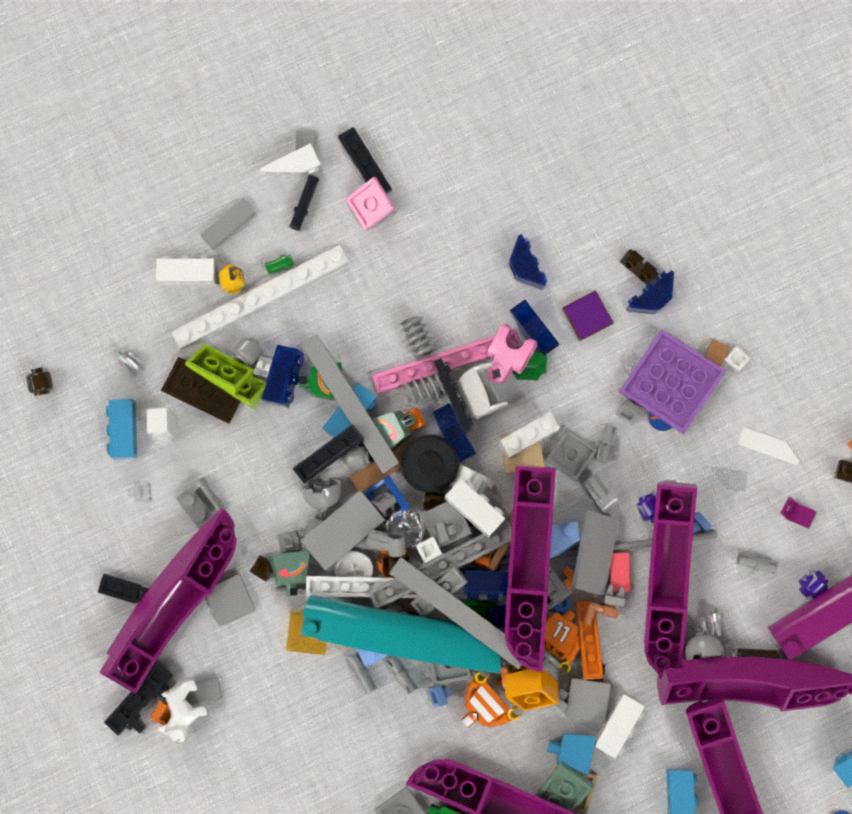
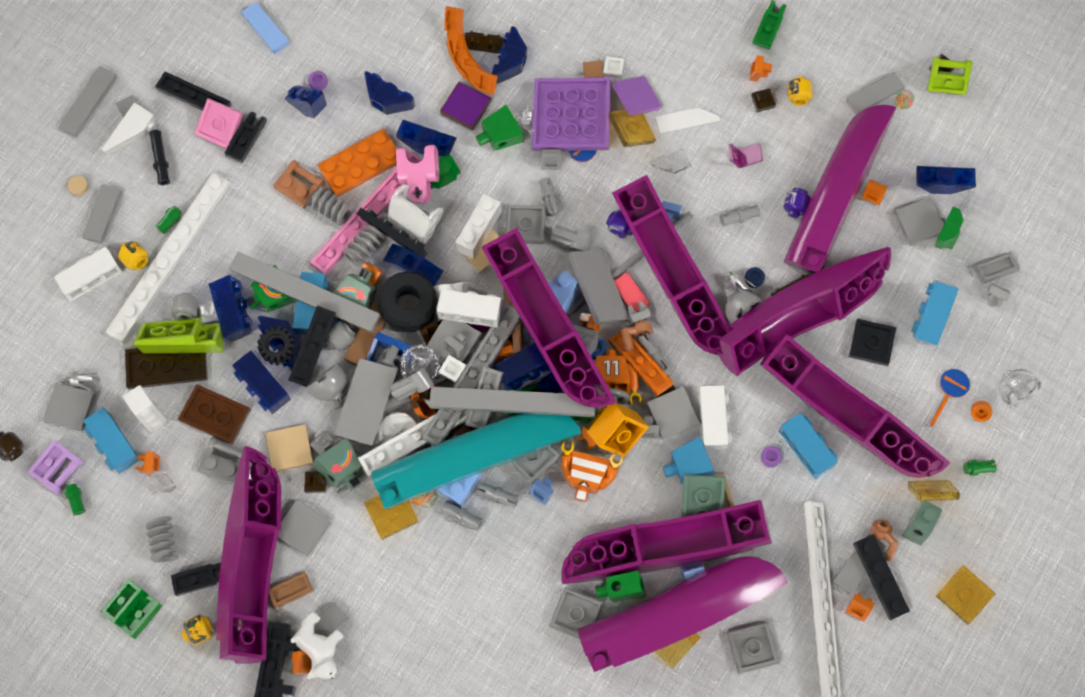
camera: 30 degrees left, 10 degrees down
none -> lavender plate [27,440,84,495]
none -> light grey tile [43,383,95,431]
none -> light grey tile [58,66,117,137]
none -> green animal [64,484,86,516]
none -> tan tile [67,176,89,196]
none -> green slope [101,578,163,639]
none -> orange tile [136,452,160,477]
none -> light grey piece [146,516,178,563]
none -> reddish brown tile [177,384,251,445]
none -> yellow head [181,614,215,646]
none -> black hinge [225,112,267,163]
none -> clear blue brick [232,350,291,414]
none -> light blue tile [241,2,289,54]
none -> clear blue slope [257,316,301,371]
none -> black tyre [257,326,296,366]
none -> tan tile [266,424,314,472]
none -> medium nougat tile [269,572,314,609]
none -> nougat plate [273,160,325,209]
none -> clear blue slope [284,85,327,118]
none -> medium lavender tile [308,71,328,91]
none -> orange plate [317,128,397,197]
none -> orange tile [444,6,498,95]
none -> green torso [475,104,524,151]
none -> clear yellow tile [608,110,656,148]
none -> medium lavender tile [612,76,662,116]
none -> light grey pin [638,333,670,371]
none -> dark blue tile [745,267,765,288]
none -> medium lavender tile [761,446,782,468]
none -> black tile [849,318,896,366]

